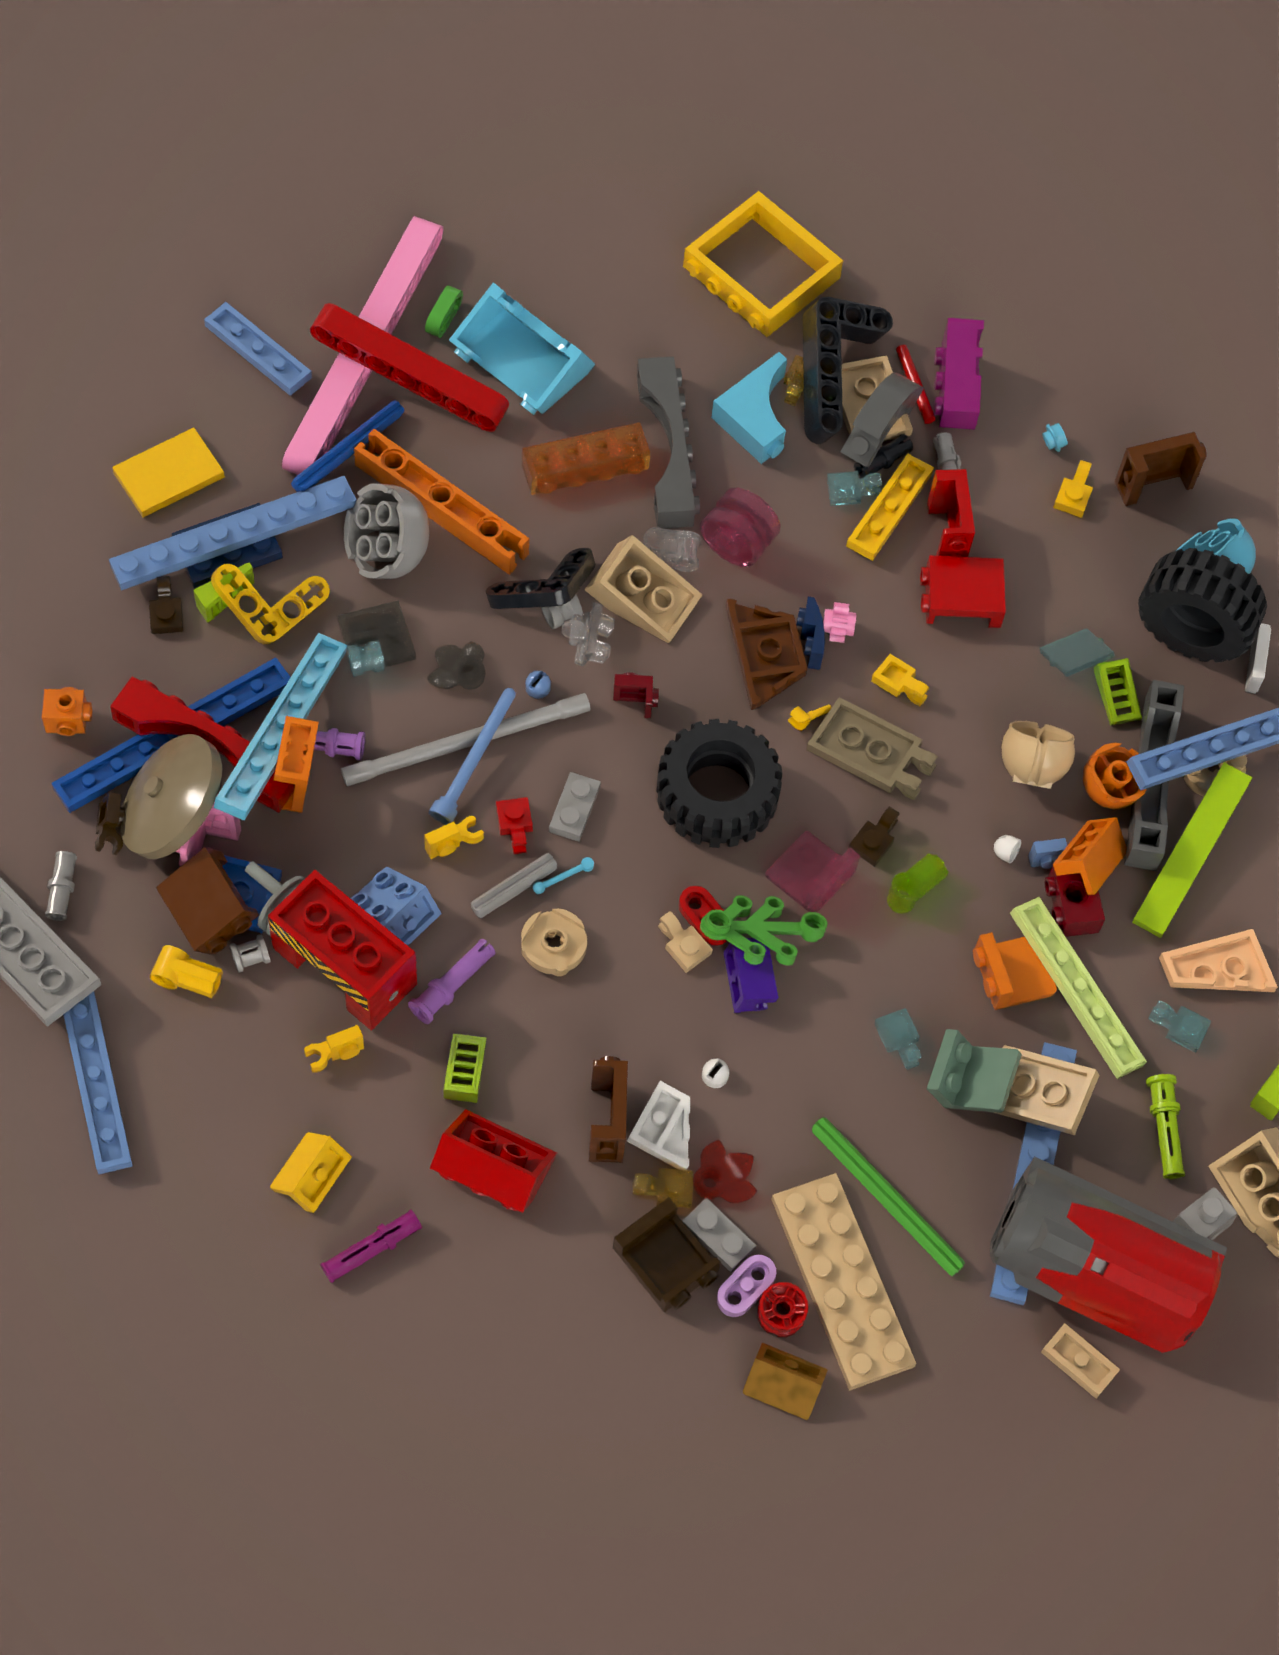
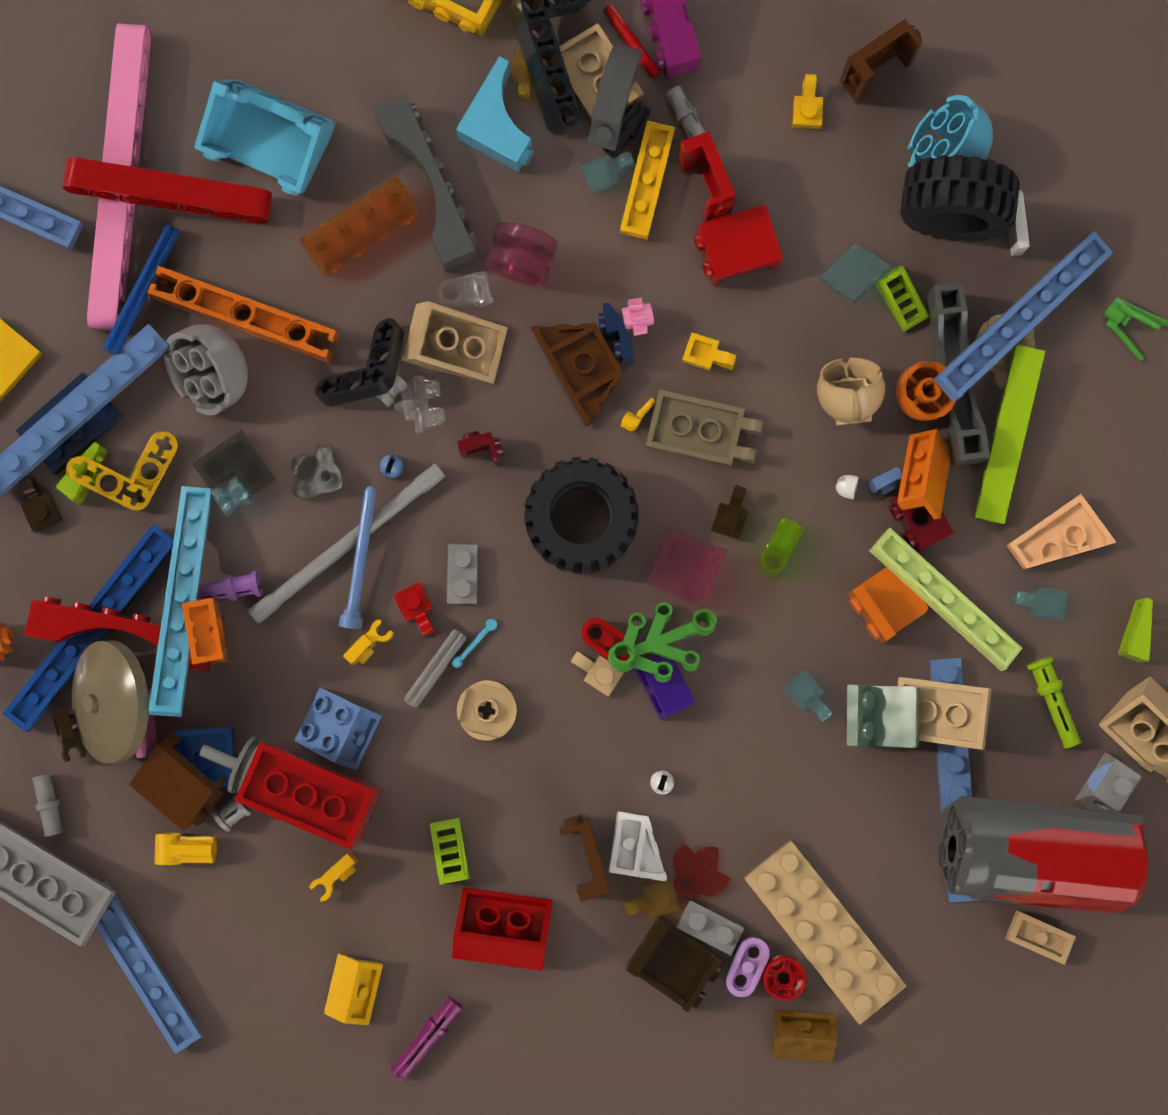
camera: 10 degrees left, 20 degrees up
medium lavender pin [408,939,496,1024] -> none
bright green beam [425,285,463,338] -> none
bright green axle [812,1117,965,1276] -> none
medium azure plate [1042,423,1068,452] -> none

